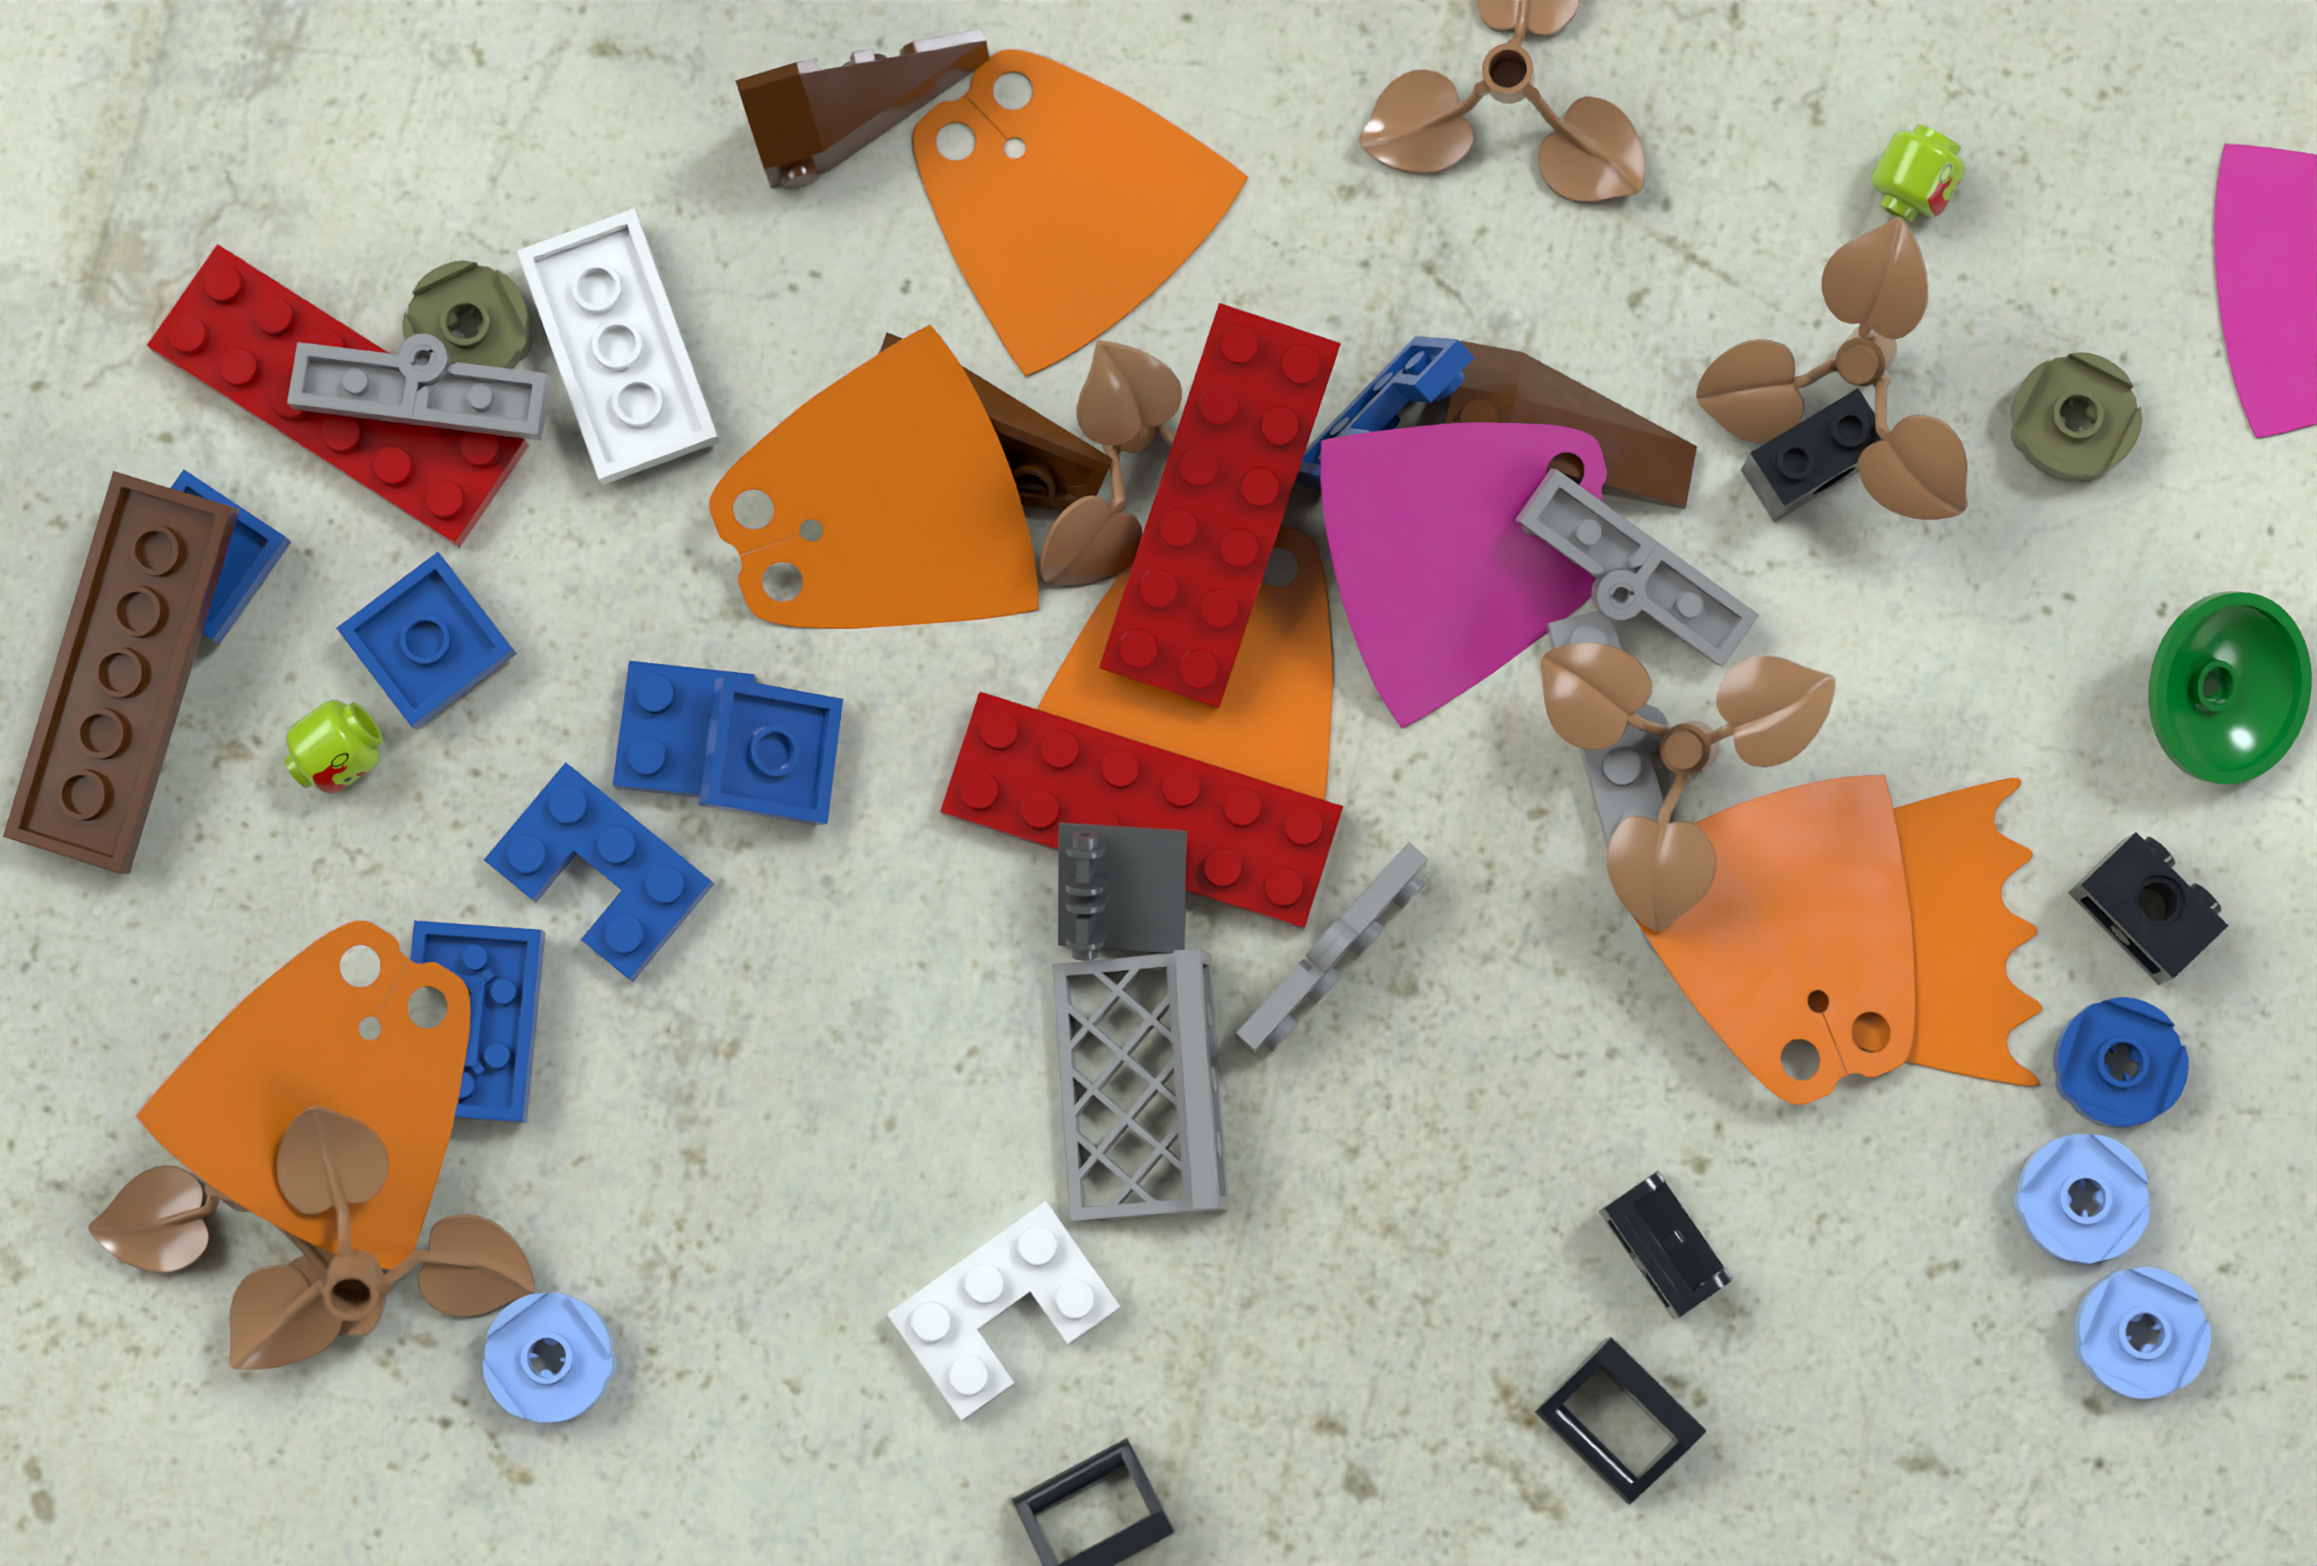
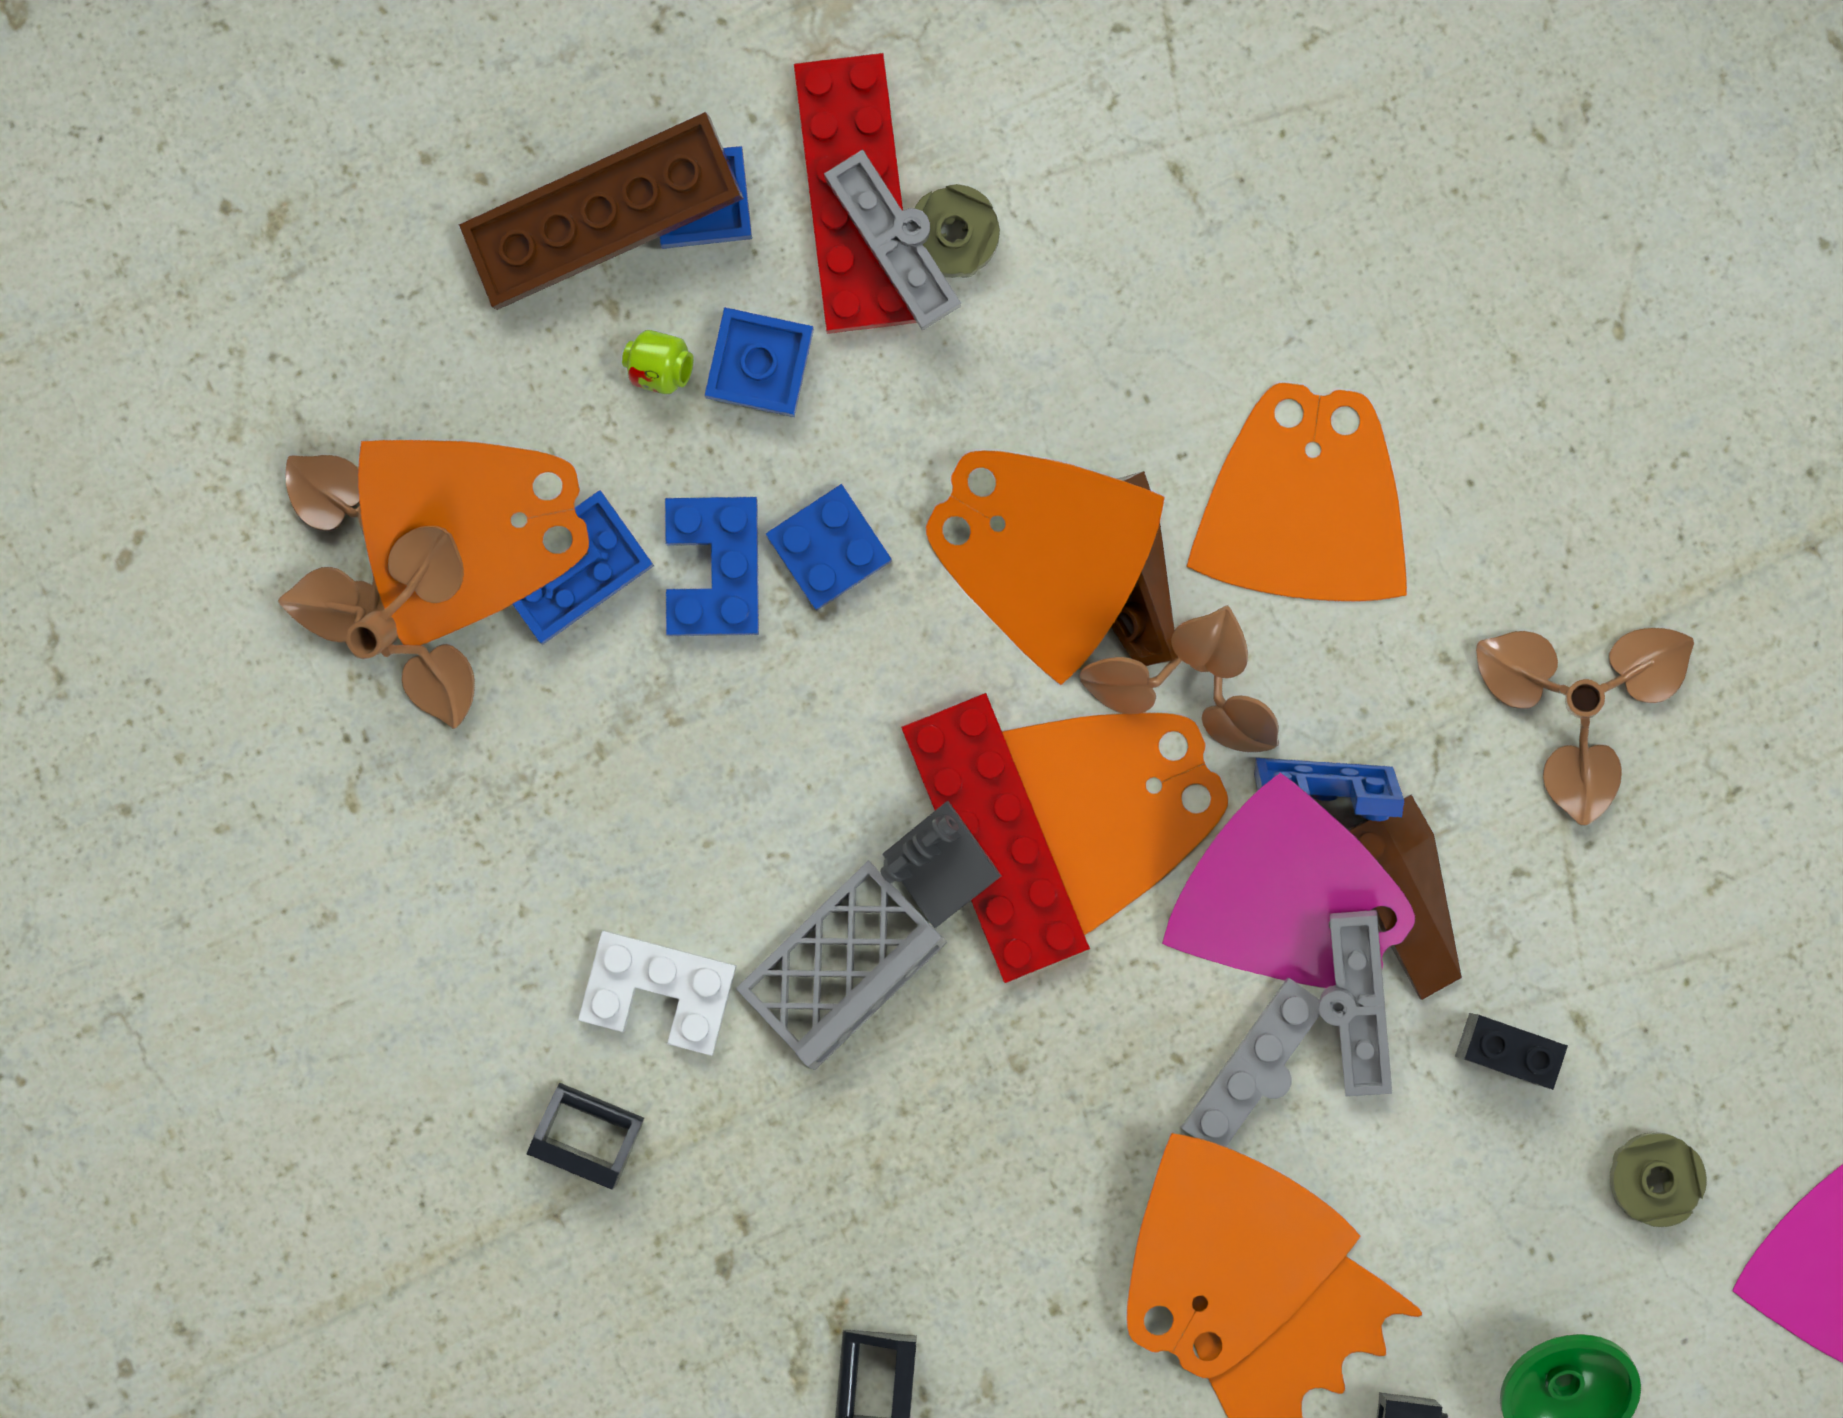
camera: 45 degrees right, 5 degrees up
light blue plate [483,1293,616,1423] -> none
white plate [517,208,720,485] -> none
blue plate [699,677,843,826] -> none
reddish brown wedge [735,28,990,189] -> none
red plate [1099,303,1341,708] -> none
light grey hinge [1236,842,1428,1056] -> none
medium nougat plant [1541,642,1836,931] -> none
black hinge [1599,1170,1733,1319] -> none
medium nougat plant [1696,217,1968,520] -> none
lime head [1871,124,1966,223] -> none

